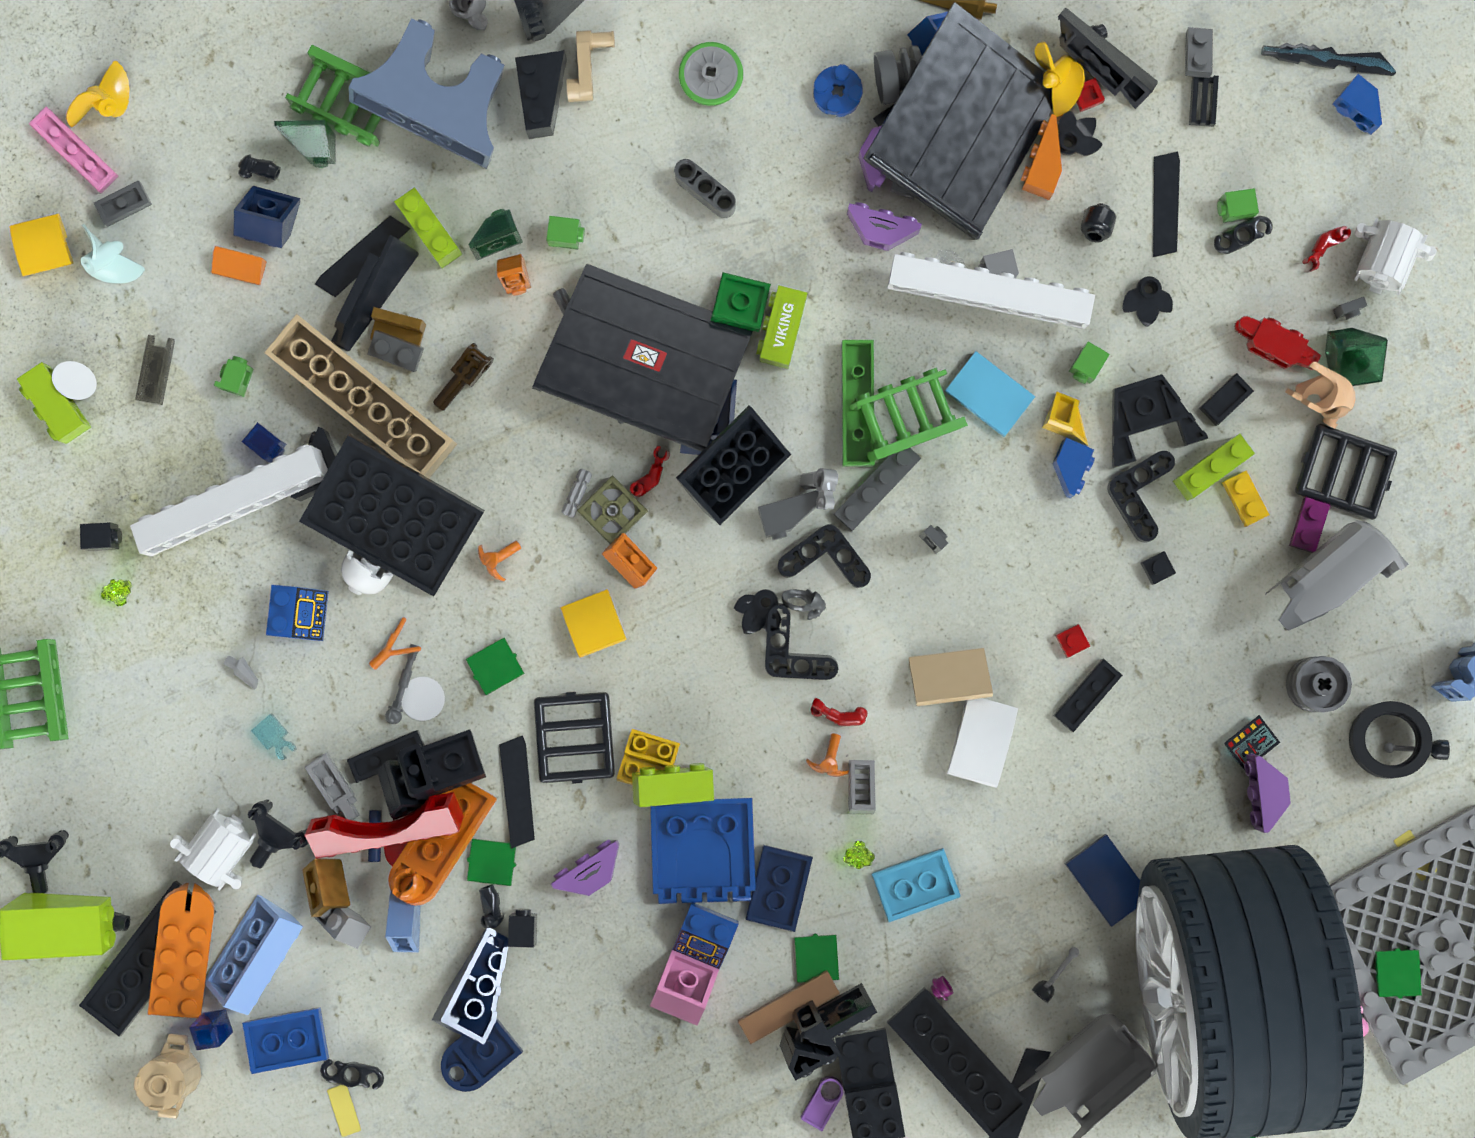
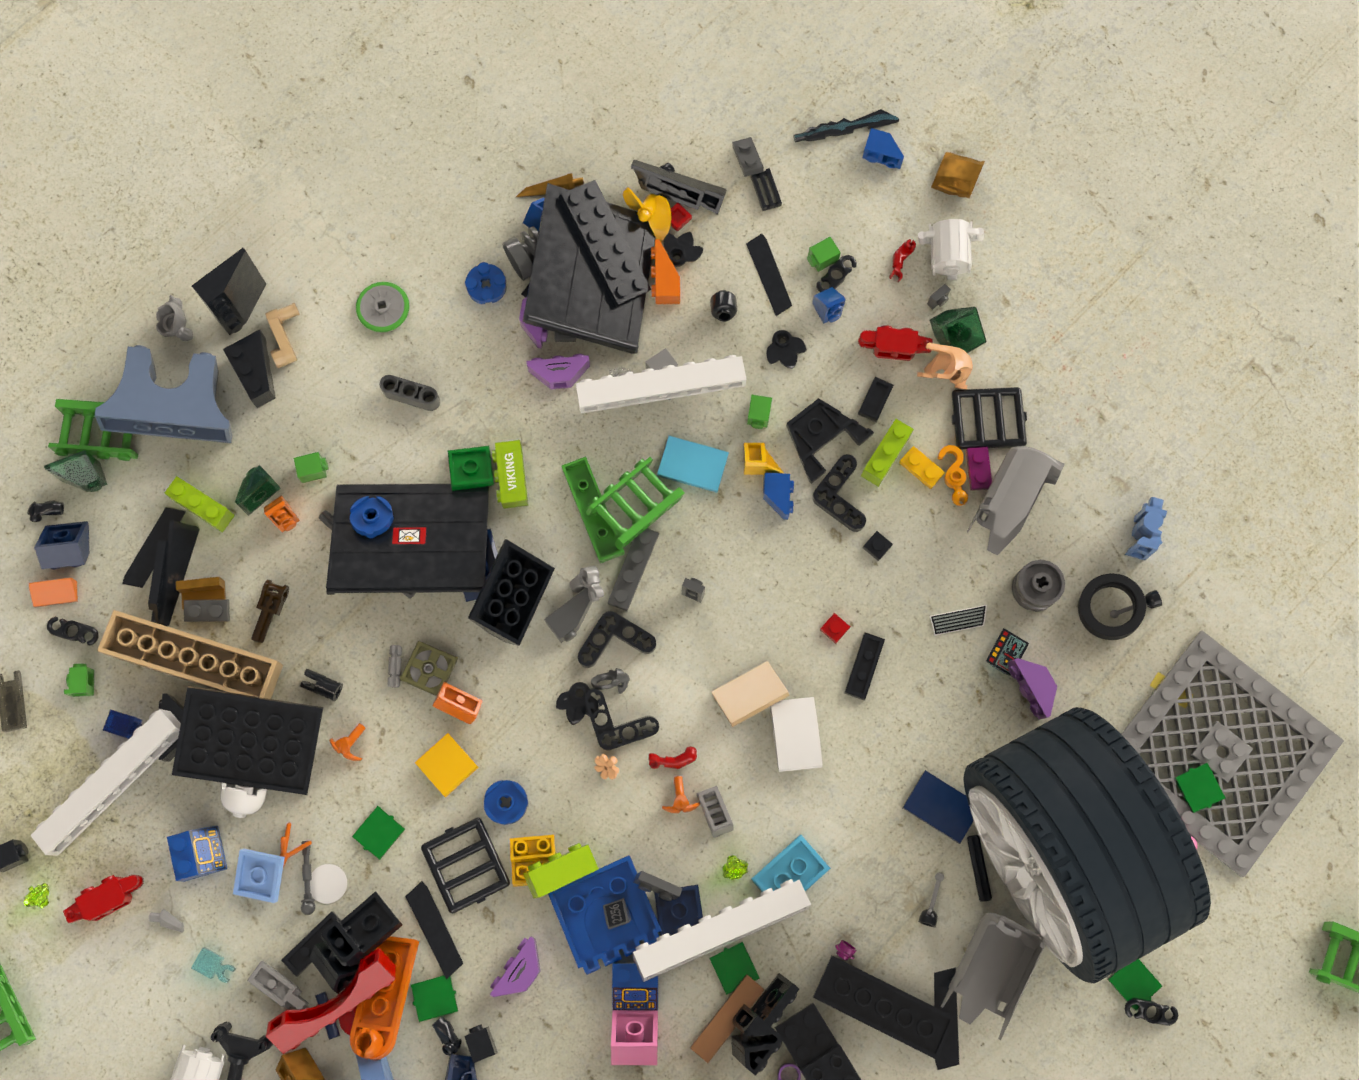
camera: 25 degrees left, 10 degrees down
red arm [630,446,670,497] -> none
none -> black piece [47,616,99,646]
none -> red hinge [63,874,144,923]
none -> light blue plate [233,849,285,903]
none -> black hinge [300,669,343,701]
none -> blue plate [350,496,394,538]
none -> blue plate [484,780,528,825]
none -> plate [559,180,651,307]
none -> light nougat plant [594,754,619,780]
none -> slope [603,898,632,930]
none -> dark grey plate [633,871,683,901]
none -> white brick [633,879,811,982]
none -> blue slope [812,287,846,324]
none -> sticker [930,605,987,636]
none -> pearl gold slope [931,152,985,199]
none -> light orange piece [938,445,968,506]
none -> black axle [967,835,992,902]

